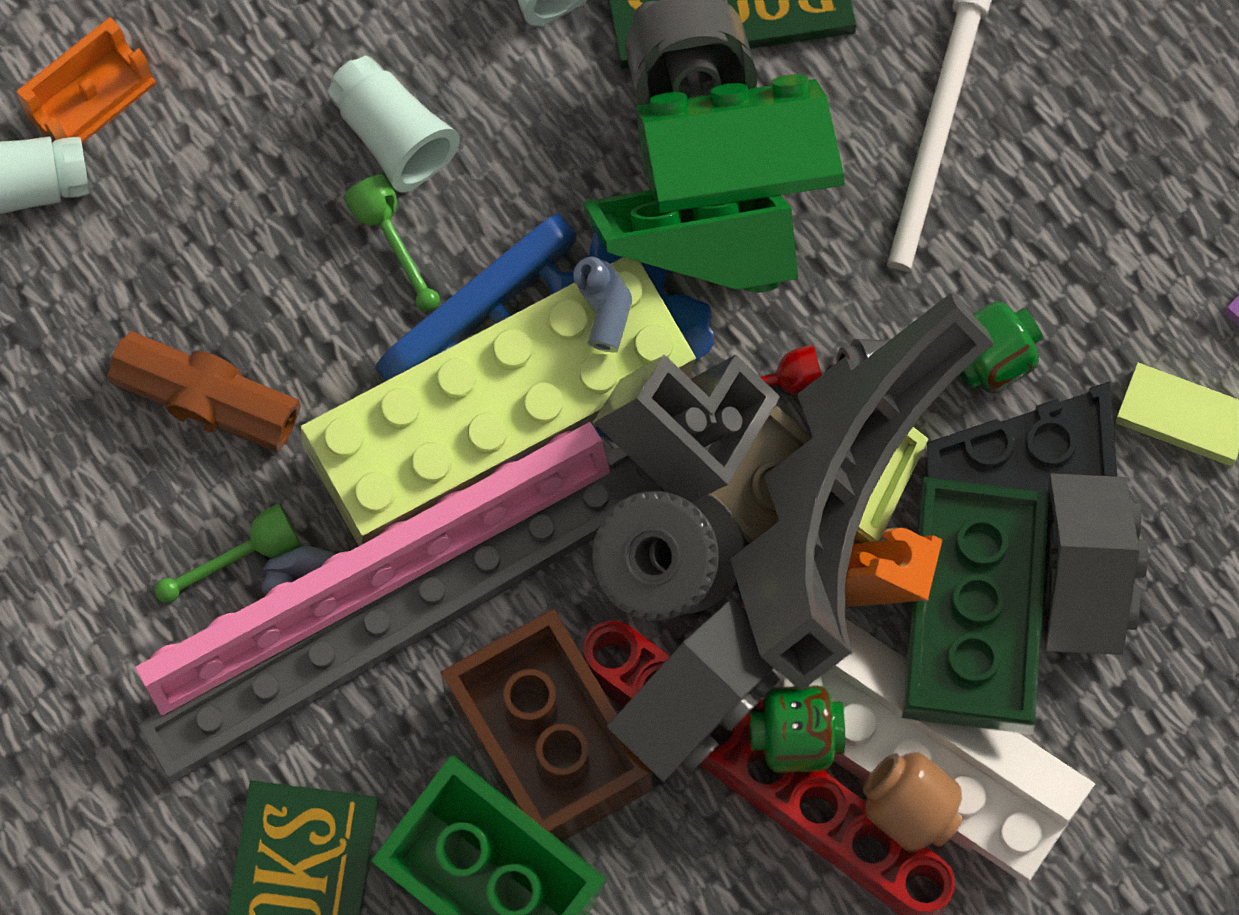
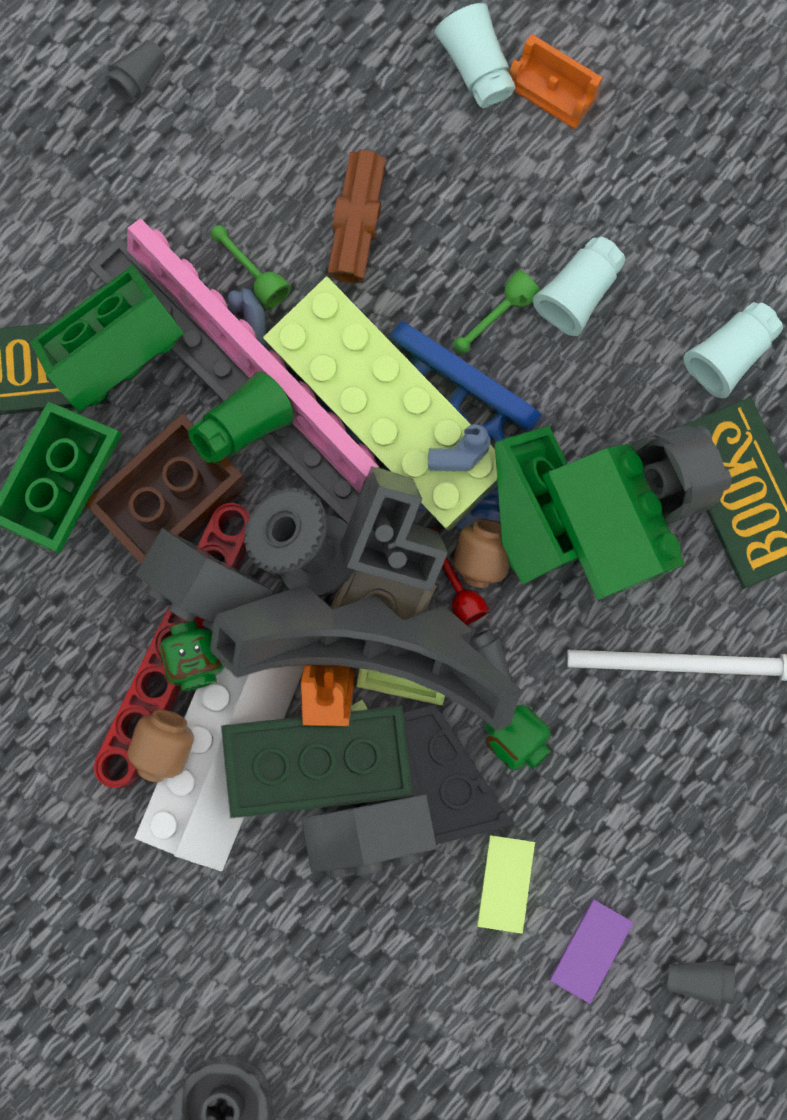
camera: 80 degrees right, 10 degrees up
none -> green slope [30,265,184,413]
none -> green plant [188,372,293,463]
none -> medium nougat head [453,519,510,588]

